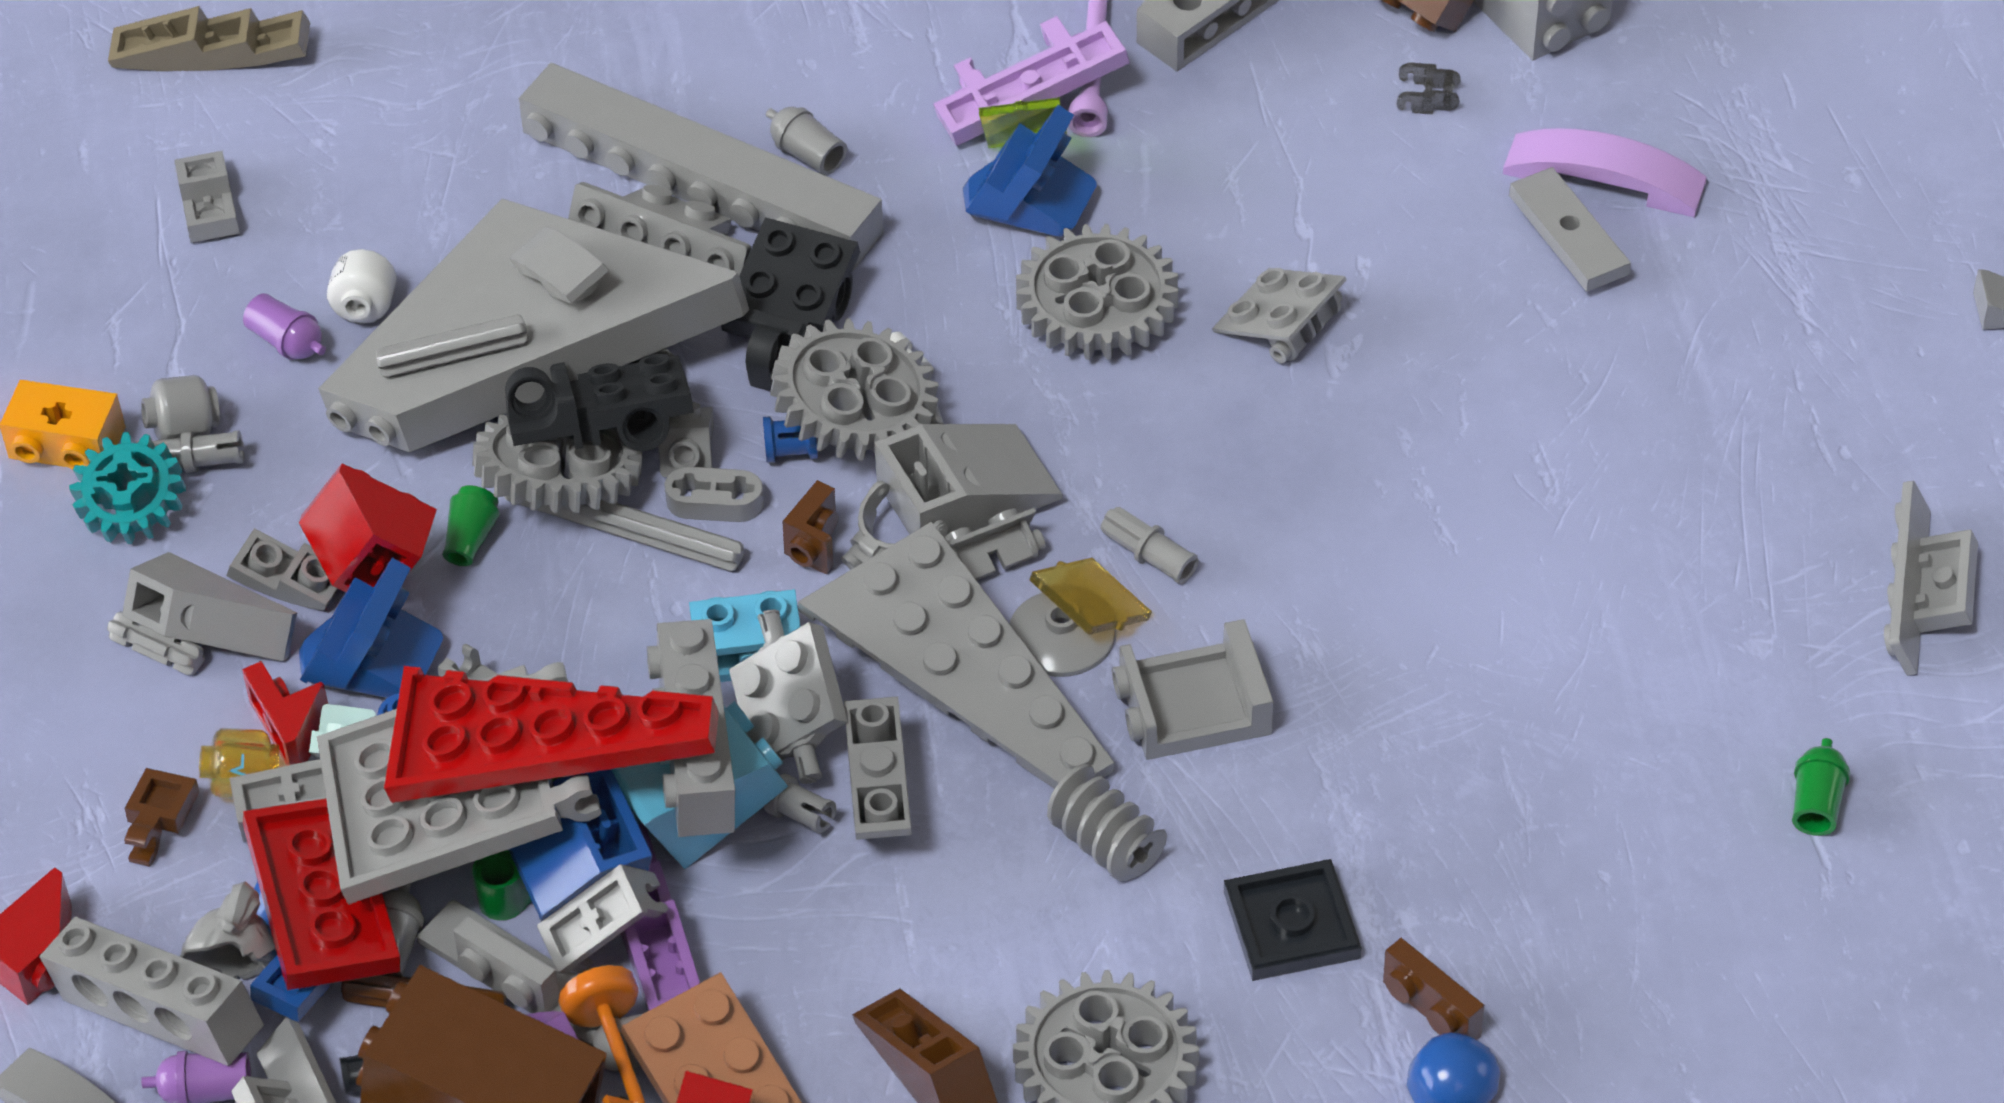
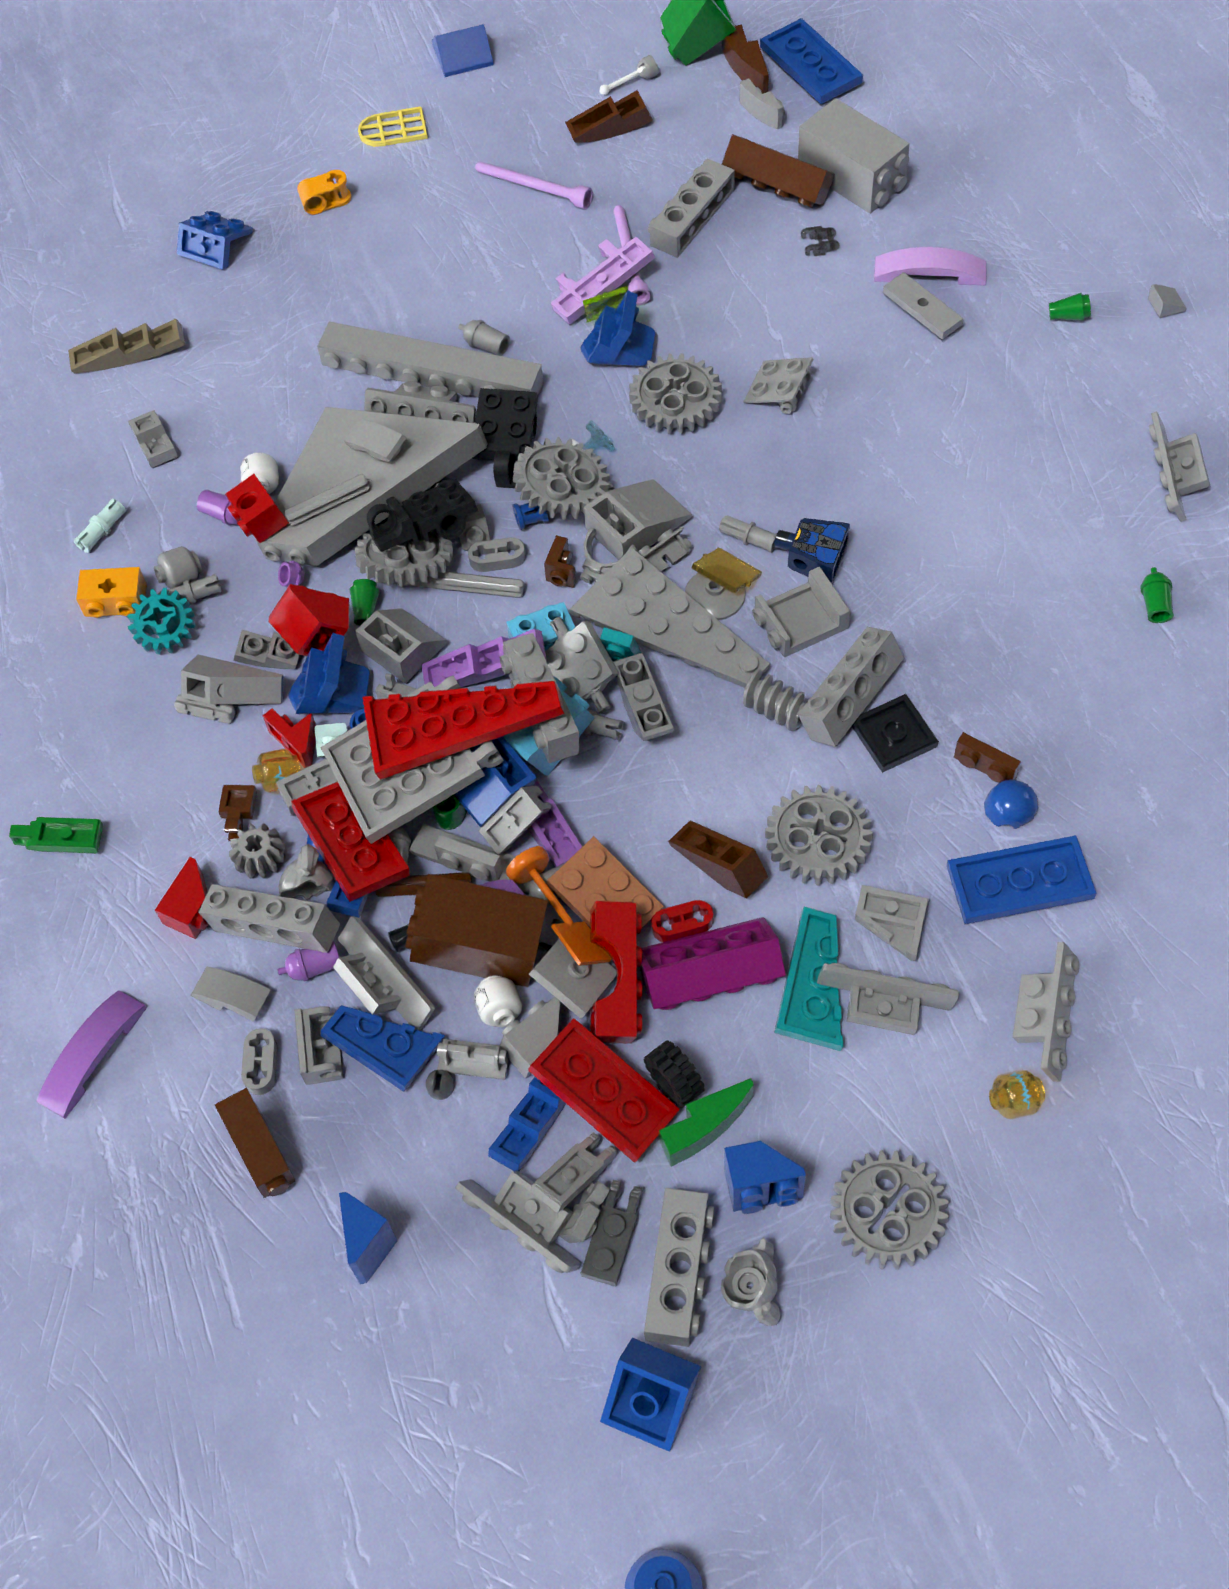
camera: 10 degrees left, 10 degrees up
none -> light aqua pin [74,499,126,553]
none -> red brick [225,474,289,543]
none -> light grey gear [229,823,285,879]
none -> medium lavender plate [278,560,304,588]
none -> light grey slope [355,608,447,683]
none -> medium lavender slope [421,628,547,687]
none -> clear light blue plant [584,420,615,452]
none -> teal plate [600,627,642,662]
none -> torso [774,518,850,584]
none -> light grey brick [798,627,904,747]
none -> green cone [1048,292,1091,321]

